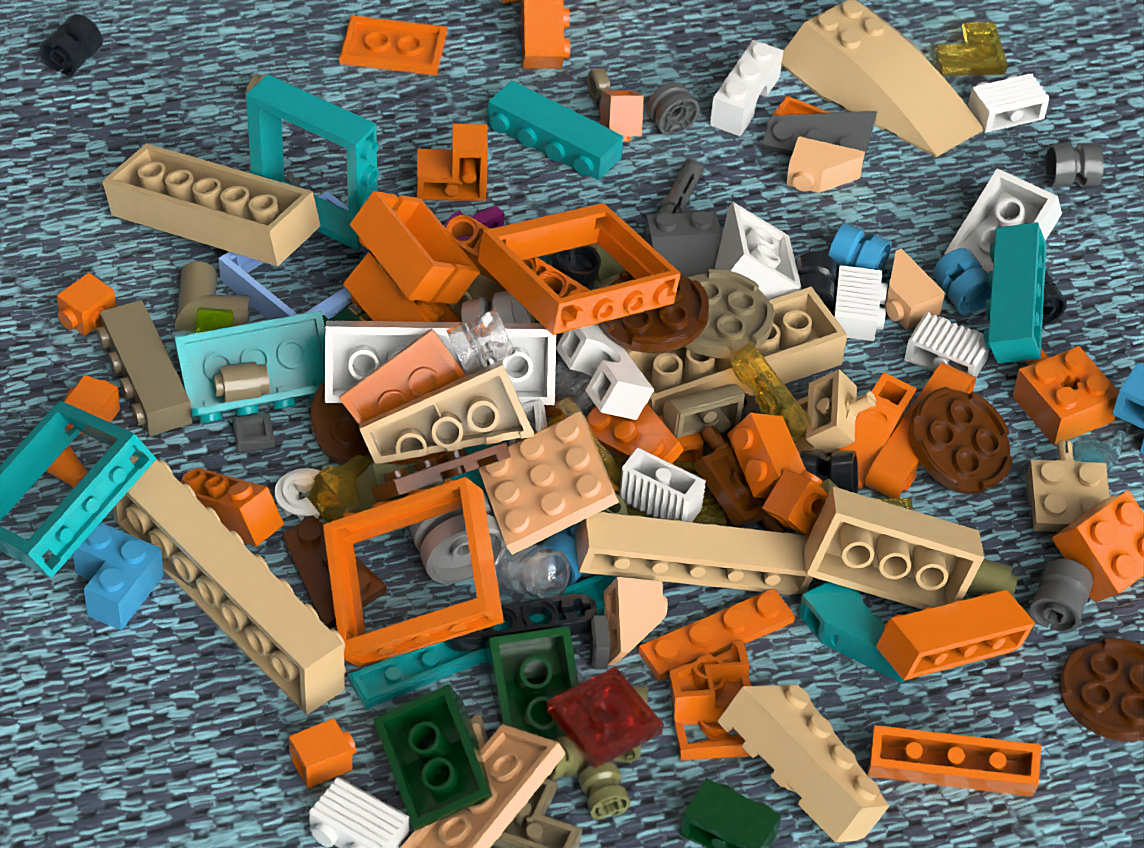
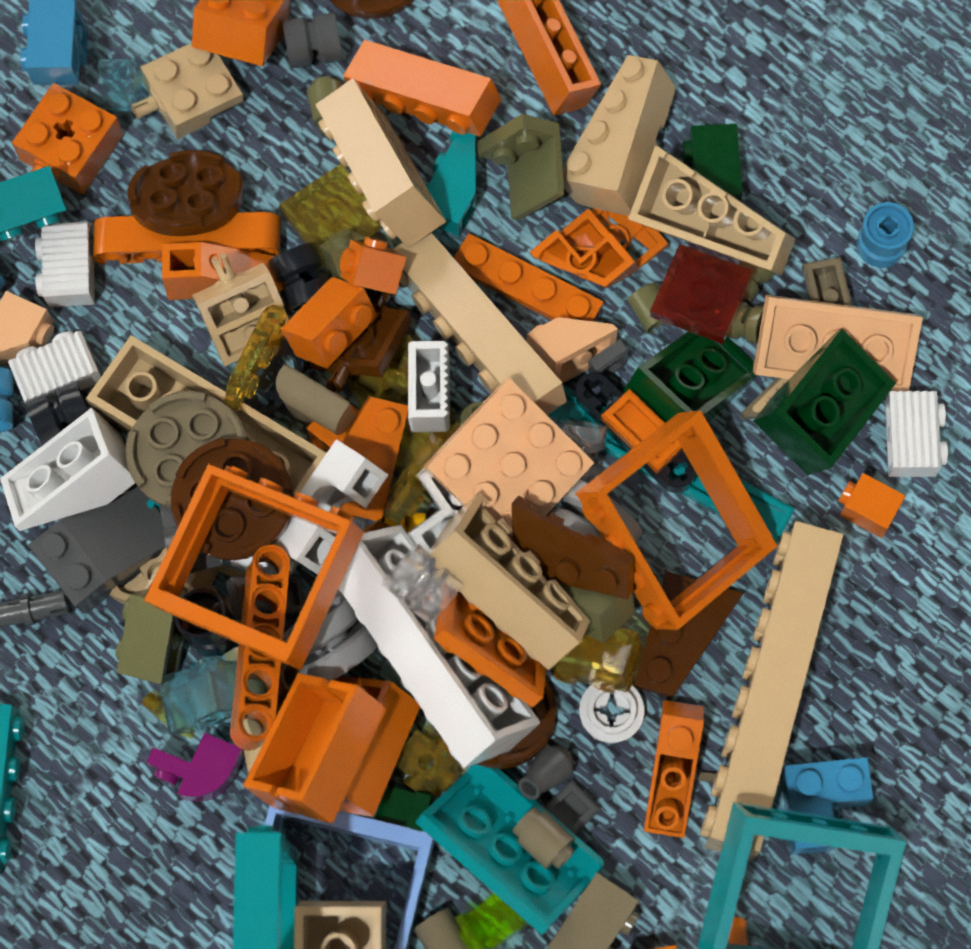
camera: 115 degrees left, 25 degrees up
orange brick [417,124,488,201] -> none
none -> olive bracket [476,114,564,219]
none -> dark grey cone [518,745,574,800]
none -> orange tile [601,389,683,474]
none -> tan wedge [628,145,796,276]

